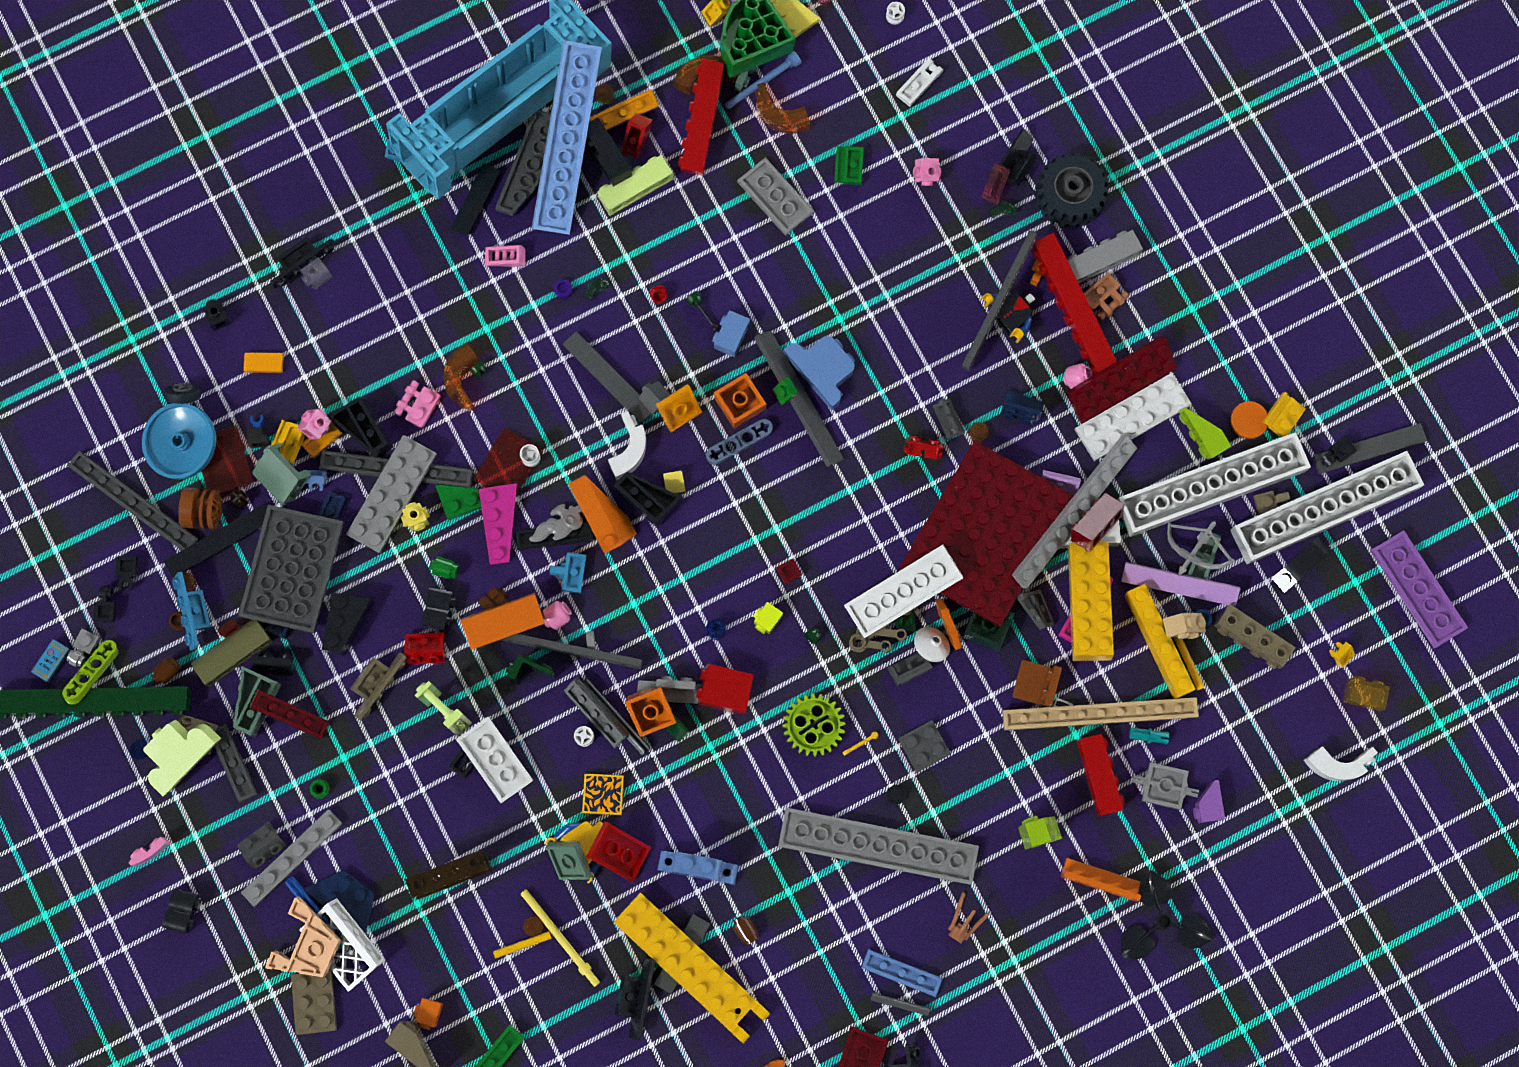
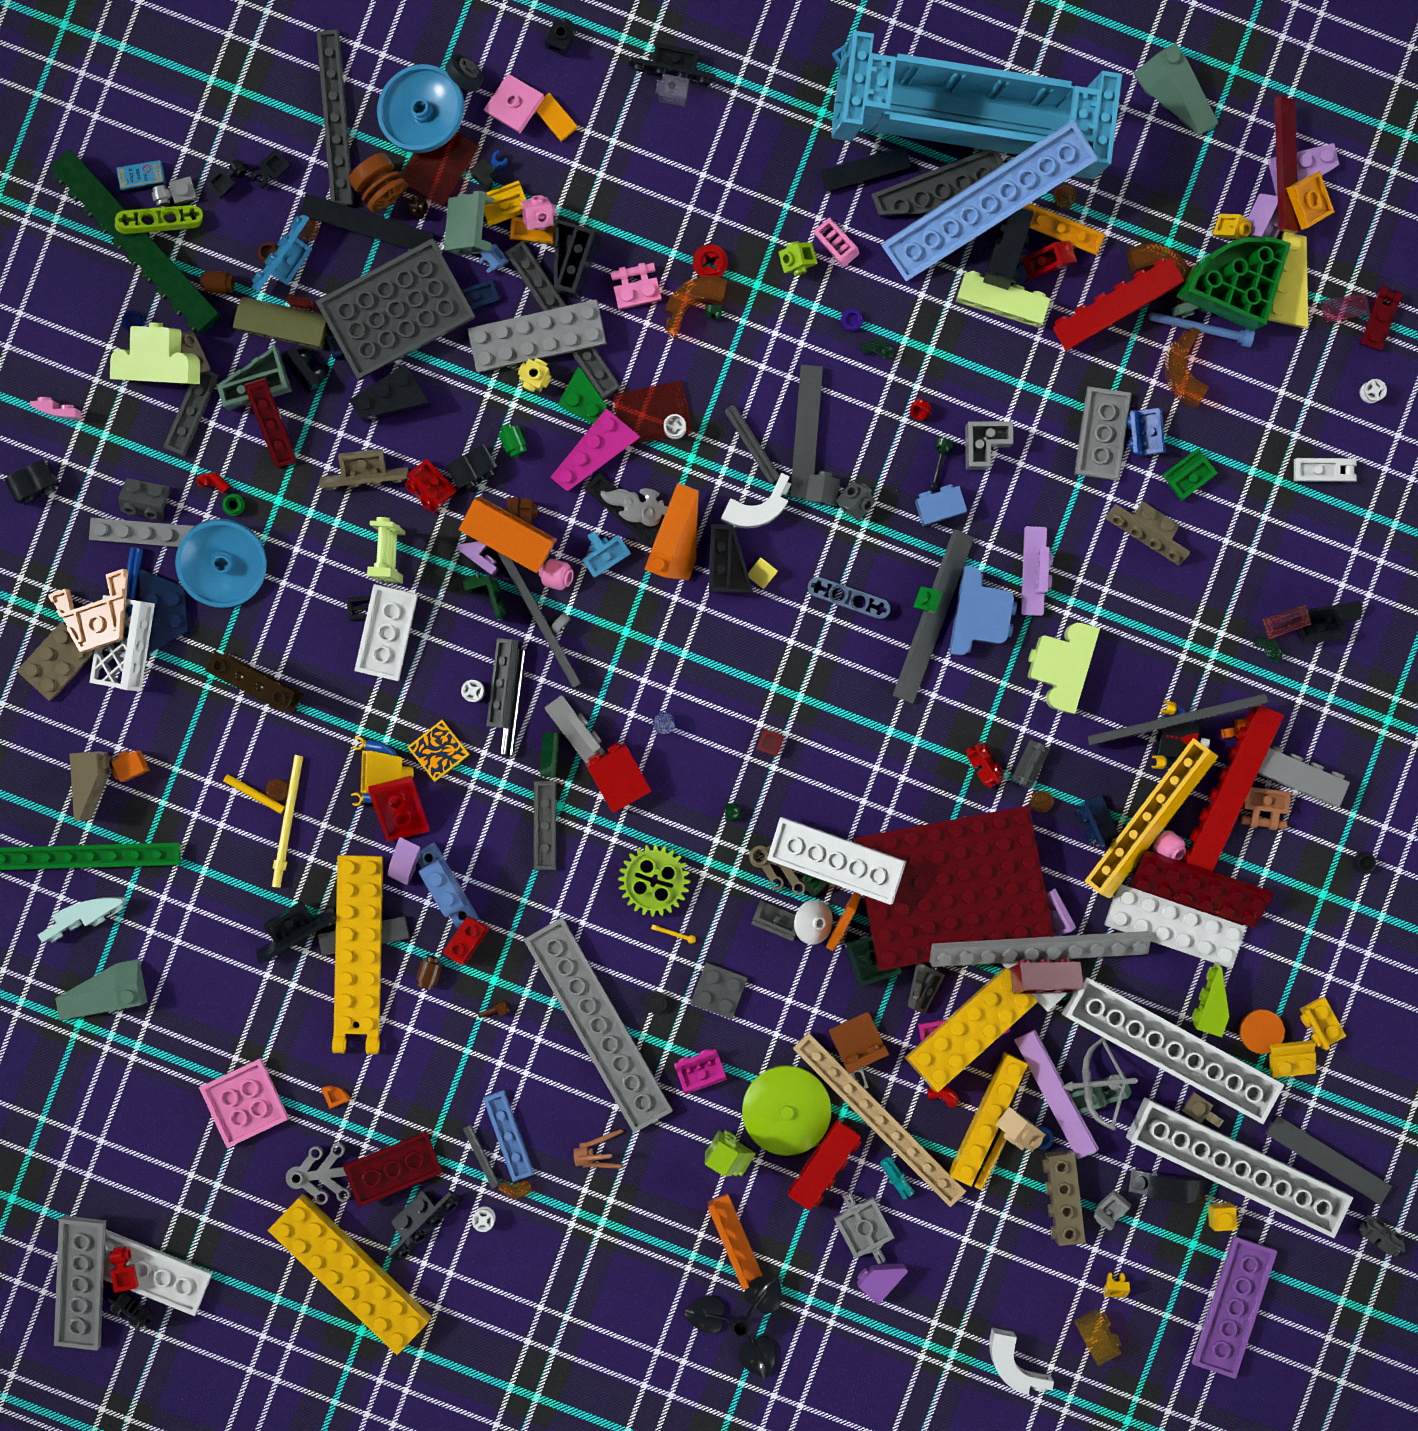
camera: 50 degrees right, 10 degrees up
sand green tile [546,842,593,880] -> none
orange slope [625,687,676,737] -> none
light orange plate [656,384,702,432] -> none
orange brick [714,373,766,429] -> none
neon yellow brick [753,602,783,634] -> none
bright pink brick [913,158,941,186] -> none
black wheel [1035,153,1109,228] -> none
black plate [1320,436,1357,467] -> none
none -> dark azure dish [175,519,267,608]
none -> red arm [196,472,231,494]
none -> lavender slope [388,837,420,885]
none -> red bracket [443,916,490,965]
none -> lavender slope [456,541,499,576]
none -> white wheel [472,1206,496,1232]
none -> reddish brown hand [478,1001,510,1018]
none -> bright pink plate [484,74,545,133]
none -> clear orange arm [497,1180,531,1199]
none -> dark grey tile [534,781,557,870]
none -> dark pink bracket [674,1049,727,1095]
none -> red gear [693,244,728,281]
none -> dark grey axle [725,405,780,483]
none -> lime dish [742,1065,831,1156]
none -> lime brick [779,241,818,276]
none -> dark grey brick [836,481,876,521]
none -> red arm [927,1086,959,1108]
none -> light grey brick [965,421,1013,470]
none -> lavender bracket [1021,526,1053,616]
none -> yellowish green brick [1028,623,1100,714]
none -> yellow brick [1084,738,1219,899]
none -> light grey bracket [1094,1190,1131,1231]
none -> dark tan bracket [1105,501,1190,565]
none -> bracket [1128,408,1166,456]
none -> yellow brick [1208,1202,1237,1231]
none -> yellow bracket [1300,996,1346,1050]
none -> black plate [1353,851,1376,874]
none -> dark grey hinge [1358,1214,1405,1257]

